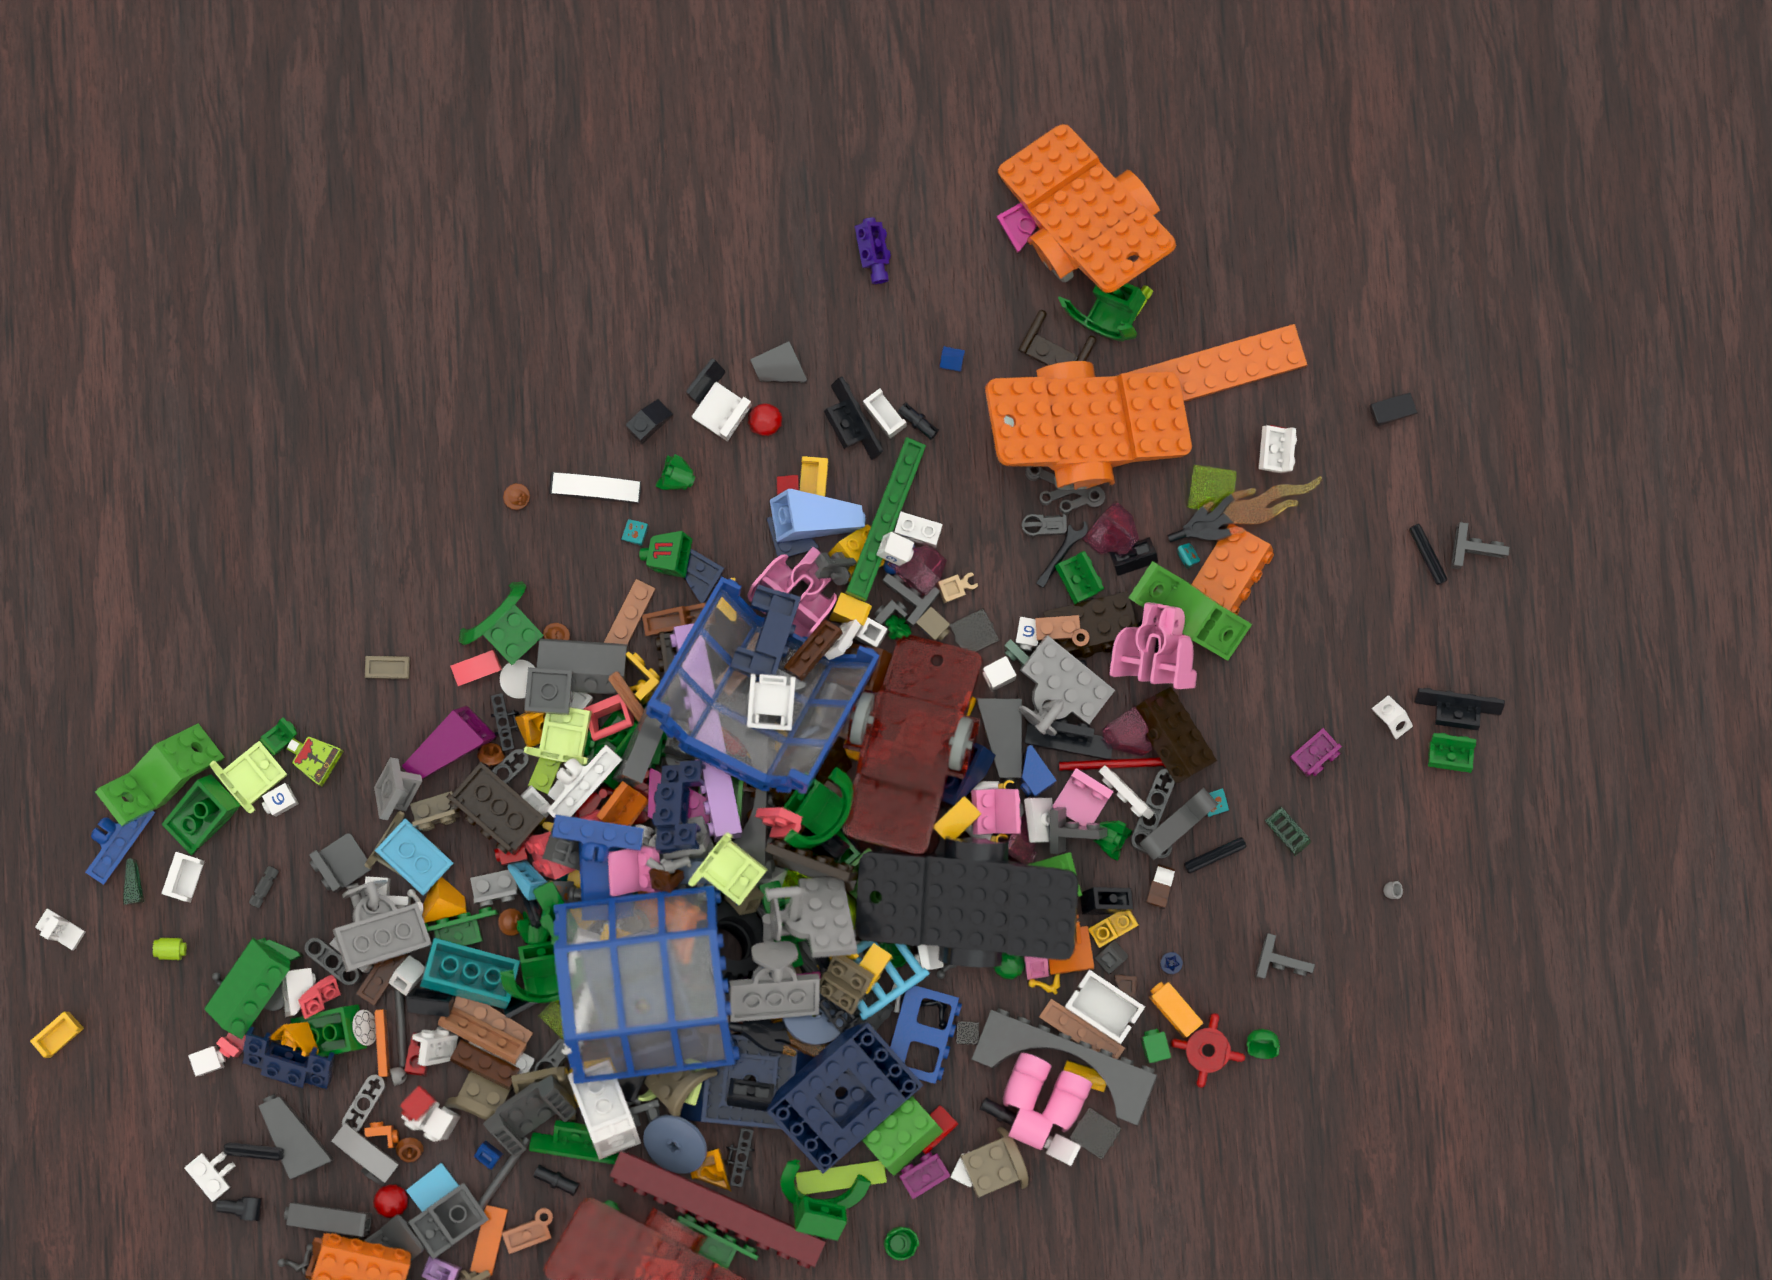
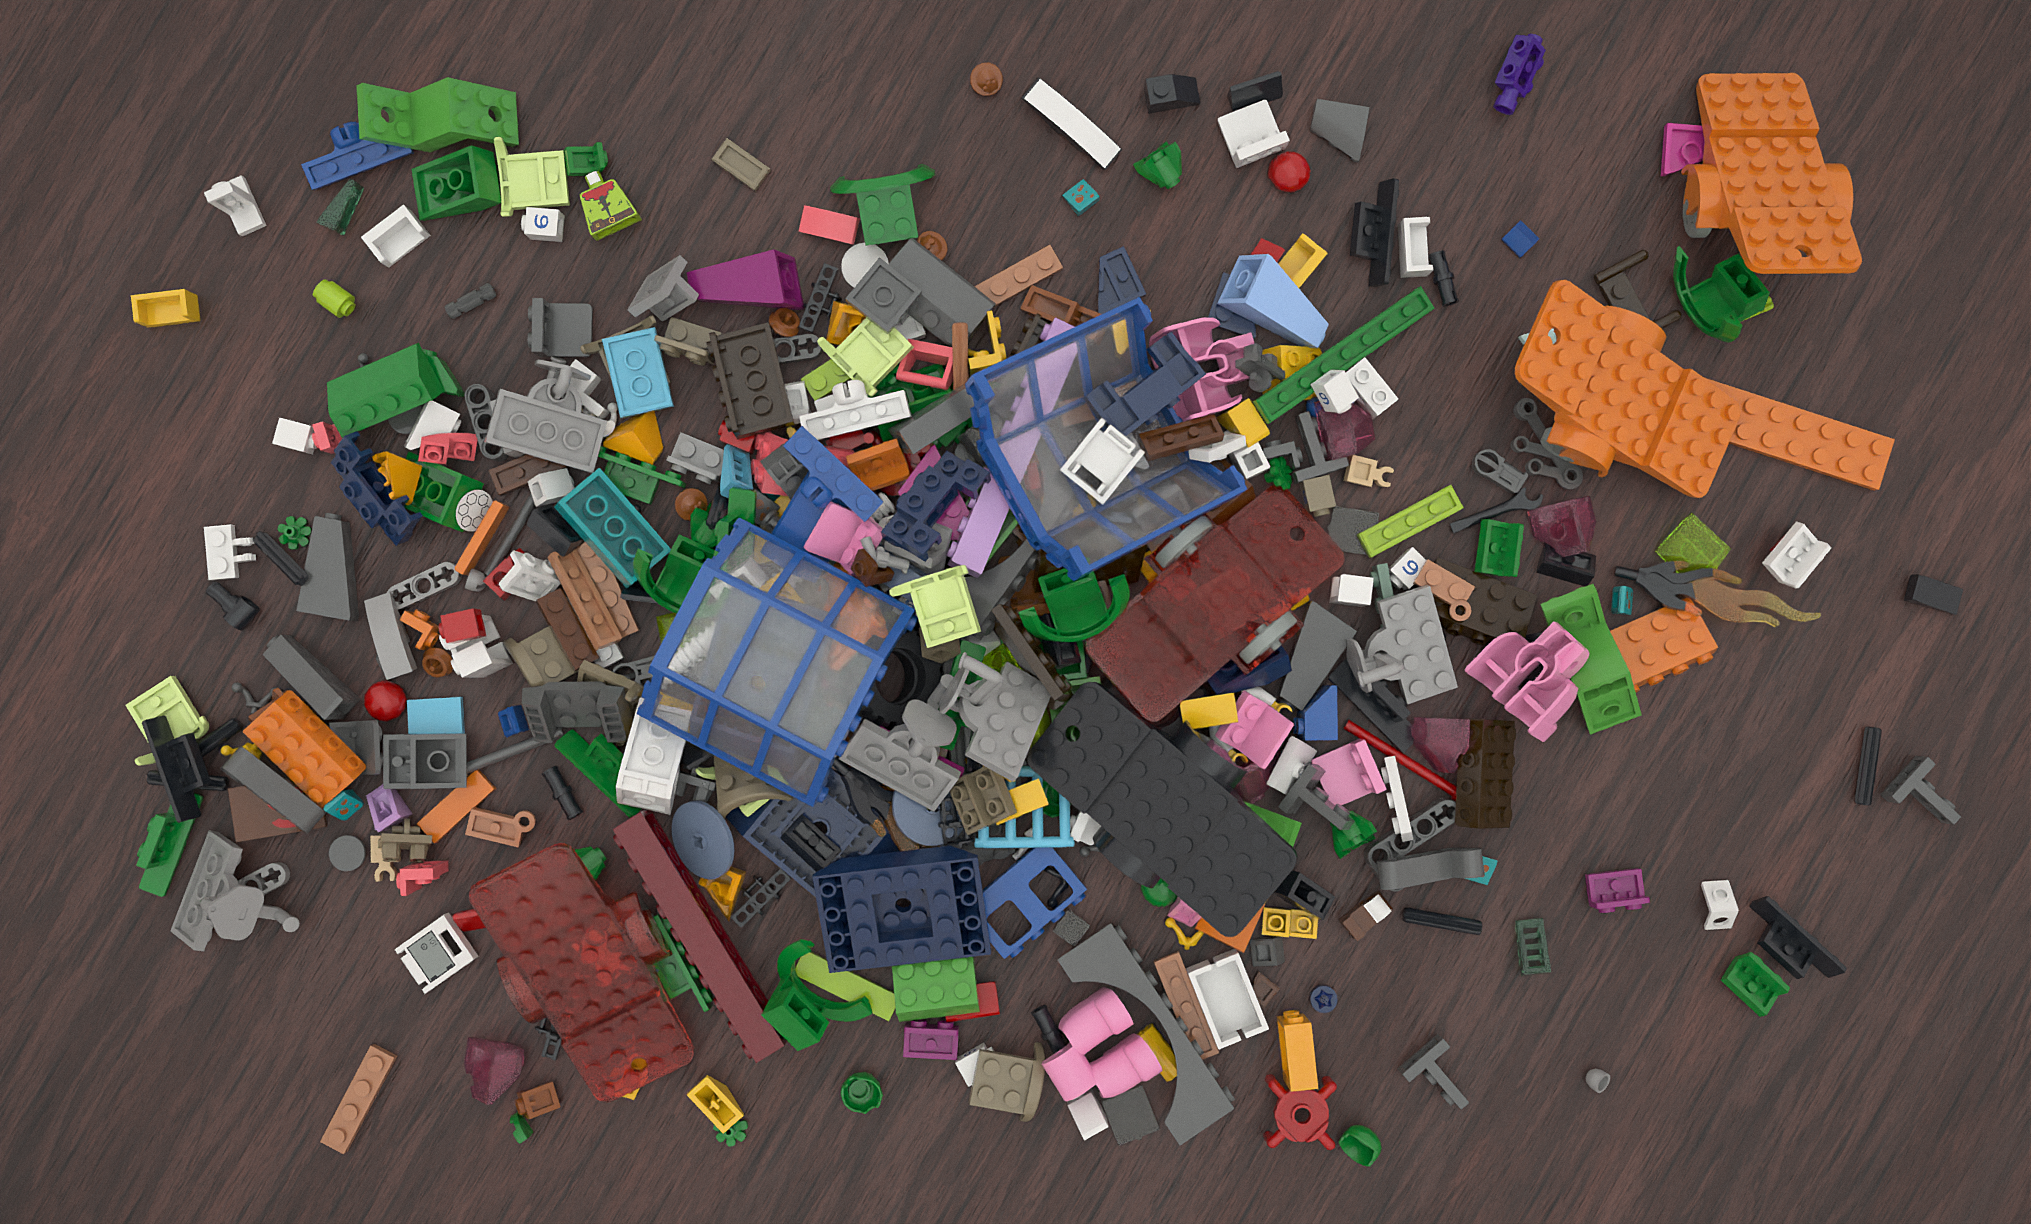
camera: 30 degrees right, 5 degrees up
green torso [639,531,693,578] -> none
coral bracket [755,807,802,839] -> none
green brick [1140,1029,1171,1063] -> none
none -> green plant [278,516,312,550]
none -> lime tile [1357,485,1463,558]

